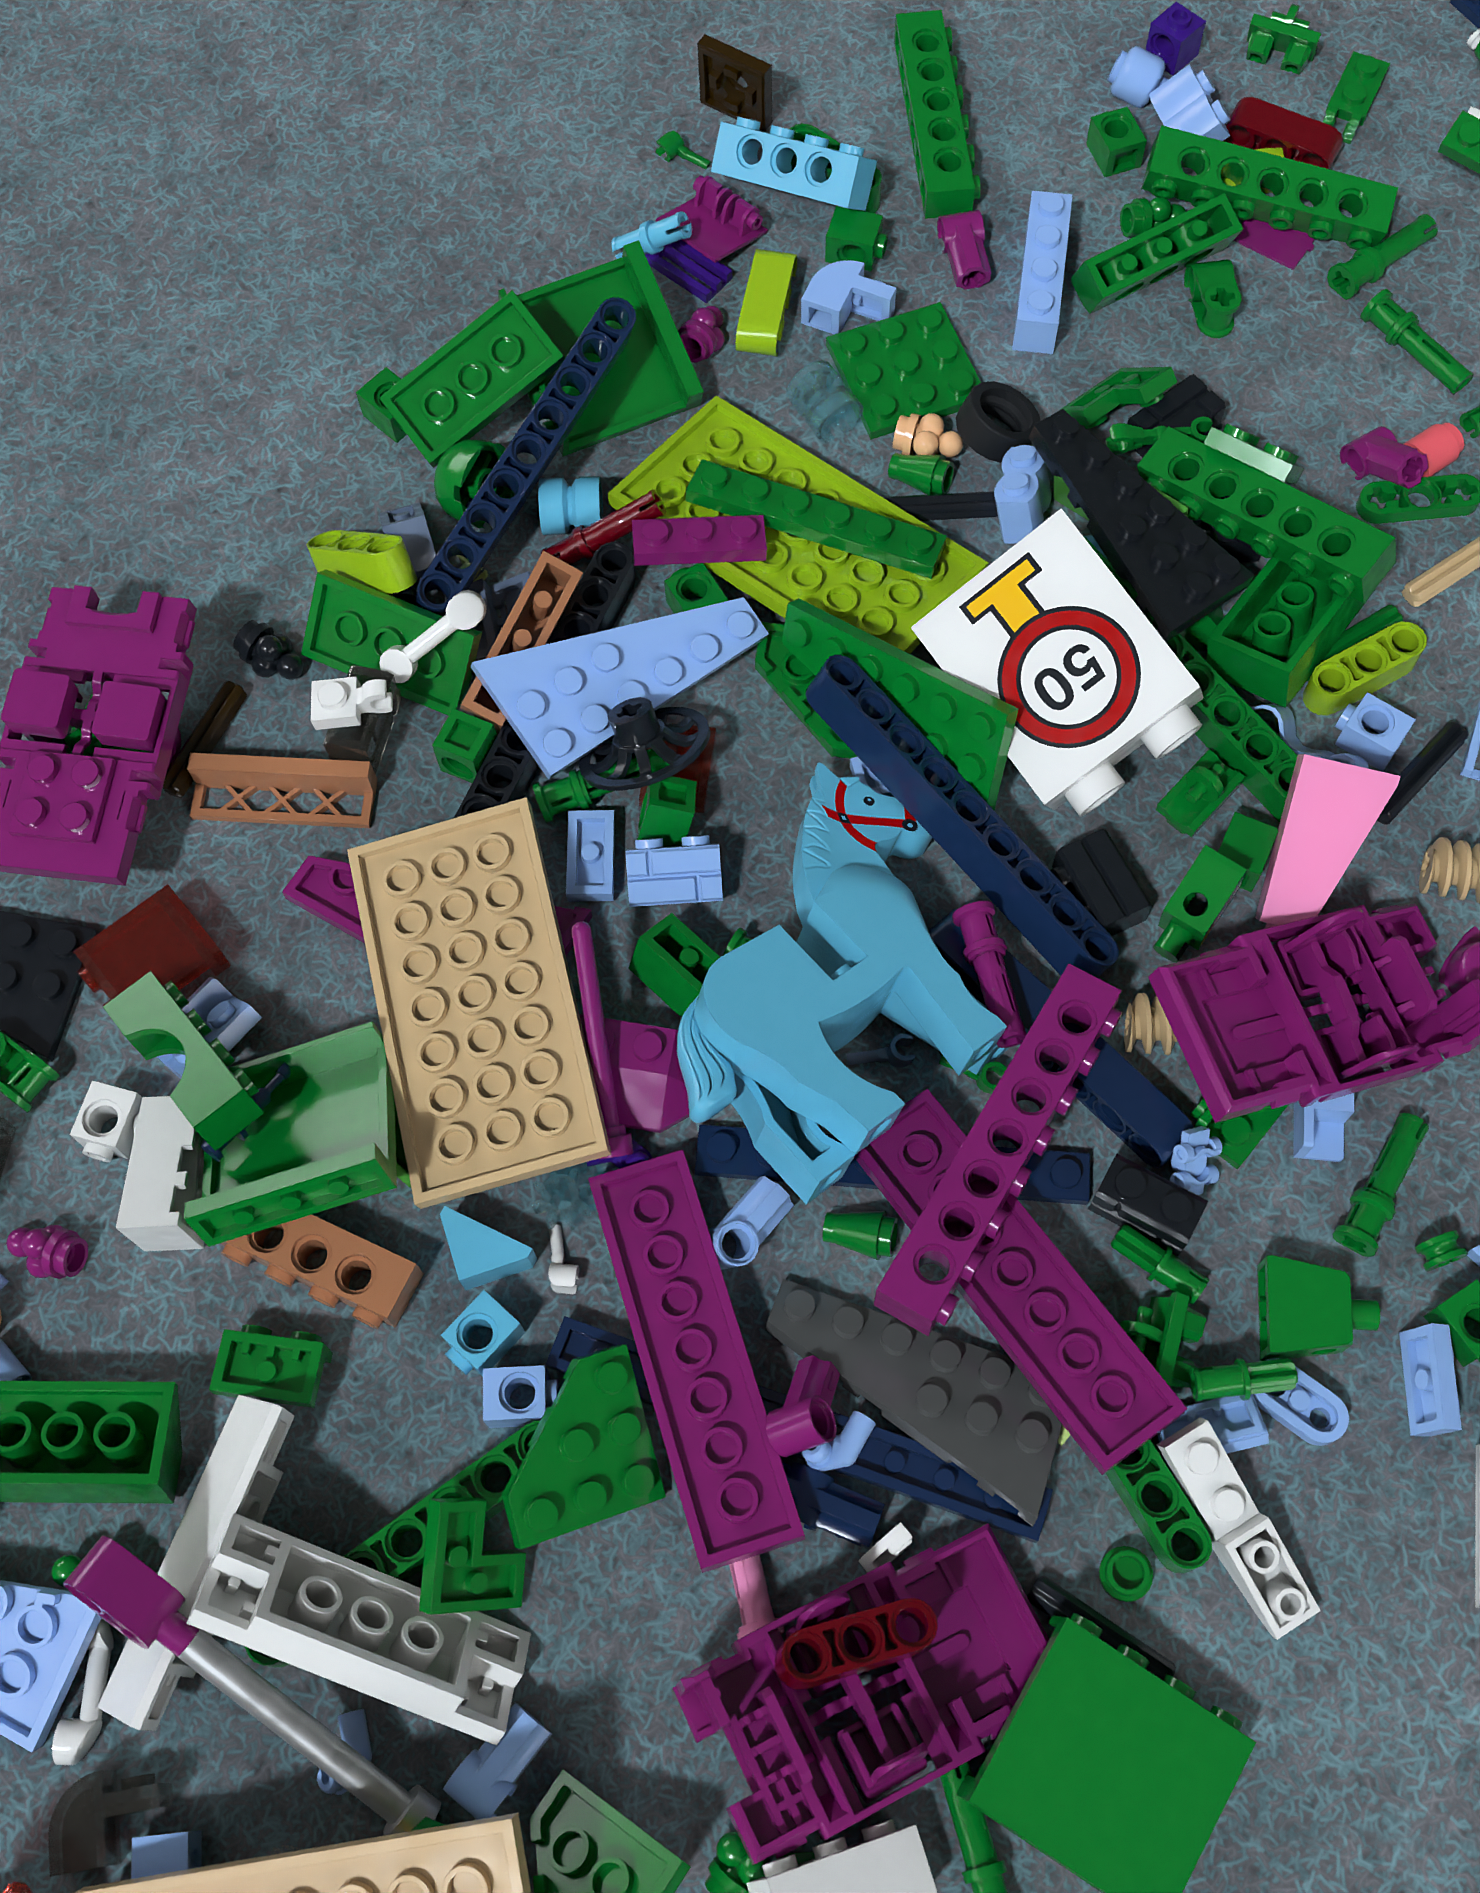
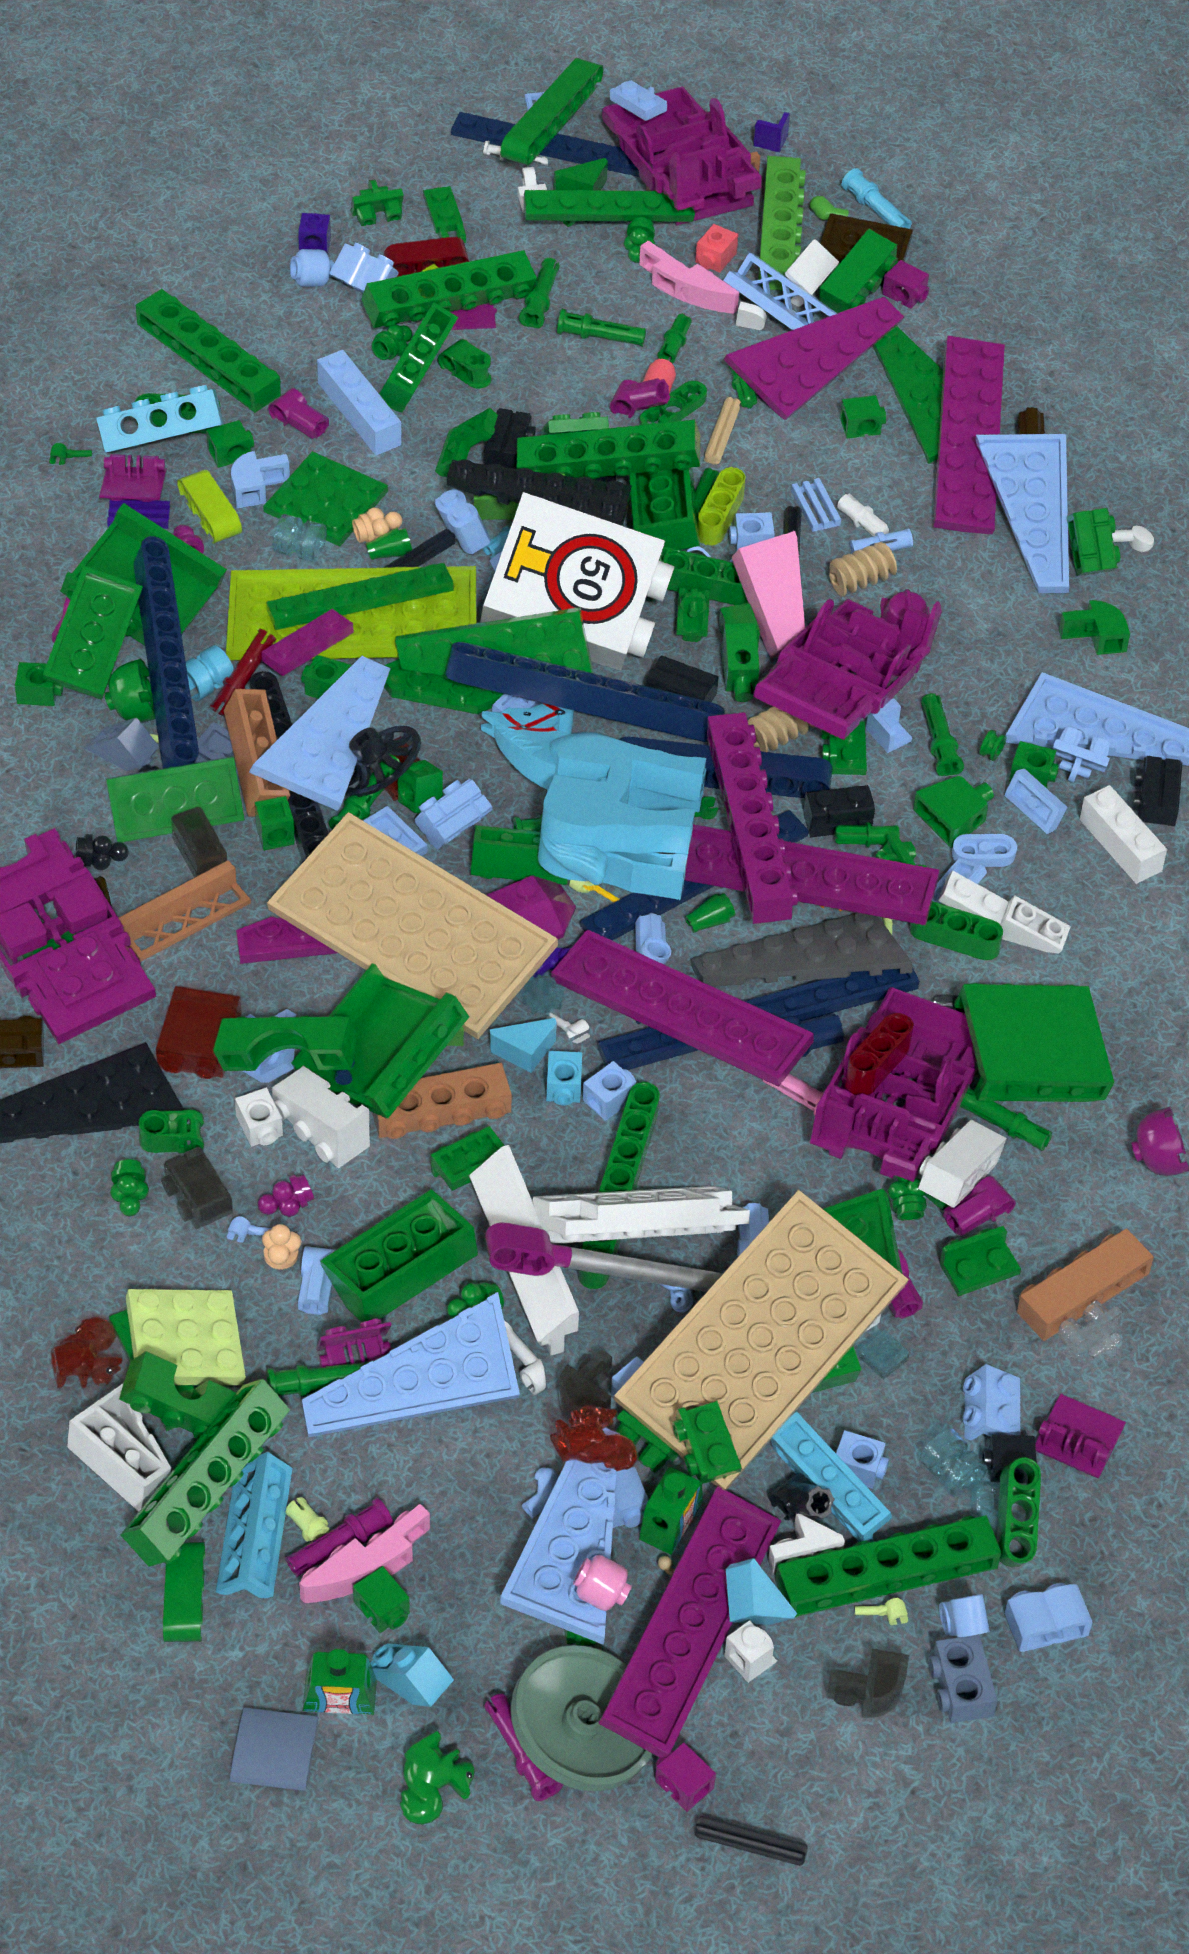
camera: 45 degrees left, 15 degrees down
lime beam [306,530,418,594] -> none
white plate [310,677,393,730] -> none
white bar [379,590,486,683] -> none
green plate [419,1497,526,1615] -> none
green plate [502,1344,666,1550] -> none
magenta piece [572,921,634,1159] -> none
medium azure pin [611,211,692,259] -> none
dark brown piece [697,34,772,131] -> none
magenta piece [766,1355,840,1457] -> none
light blue arm [802,1411,876,1471] -> none
white tile [859,1522,913,1573] -> none
magenta pin [952,901,1027,1048] -> none
black tyre [955,381,1041,463] -> none
green brick [1086,106,1147,177] -> none
green plate [1098,1546,1153,1602] -> none
green piece [1105,417,1213,455] -> none
light blue piece [1170,1126,1222,1195] -> none
green axle [1189,1358,1298,1402] -> none

